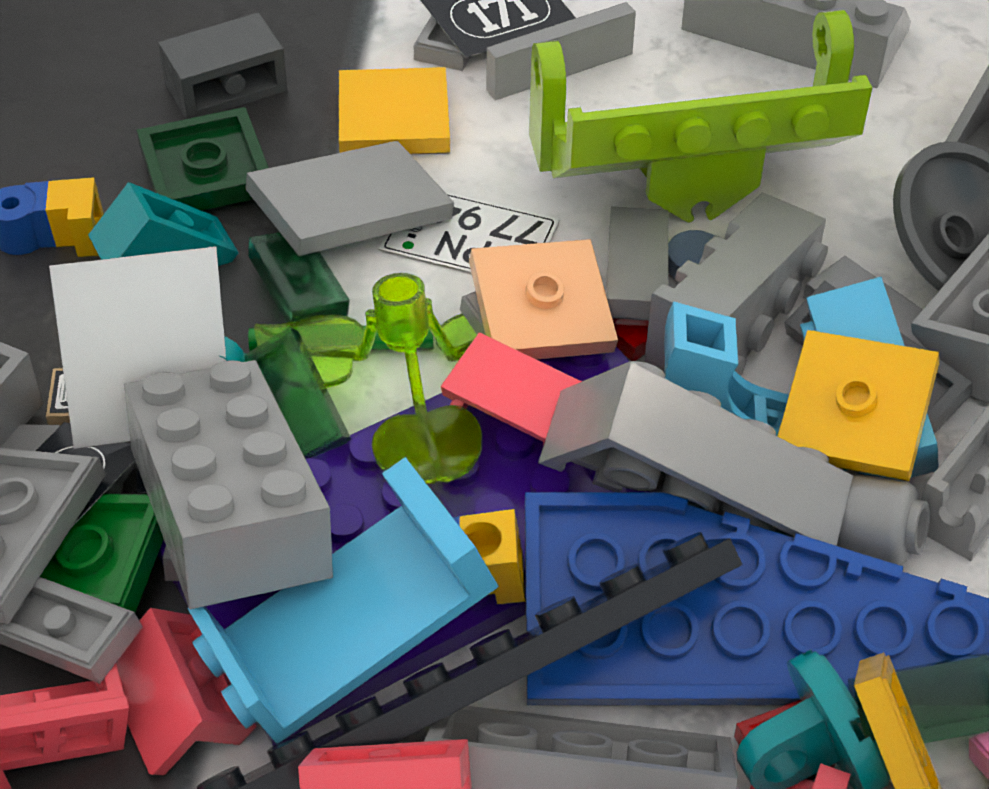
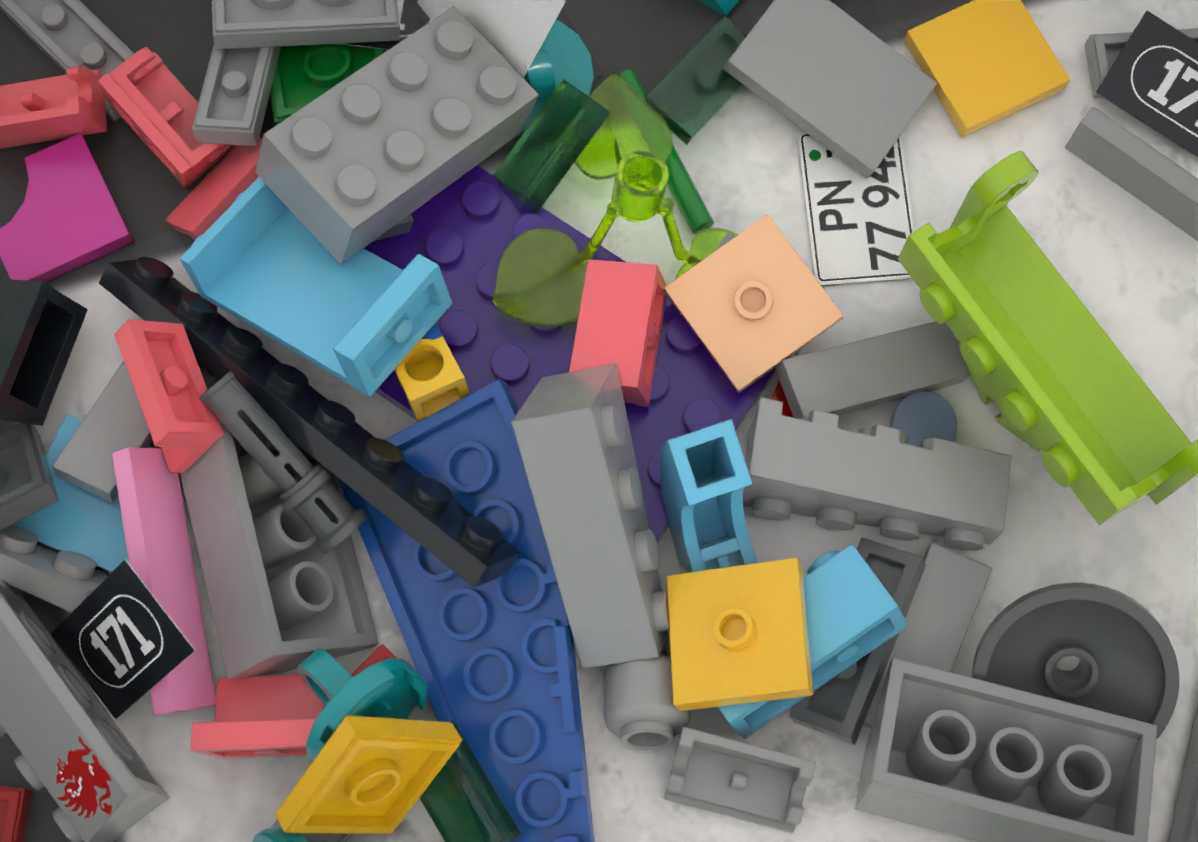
camera: 65 degrees right, 25 degrees up
none -> dark grey pin [199,371,369,554]

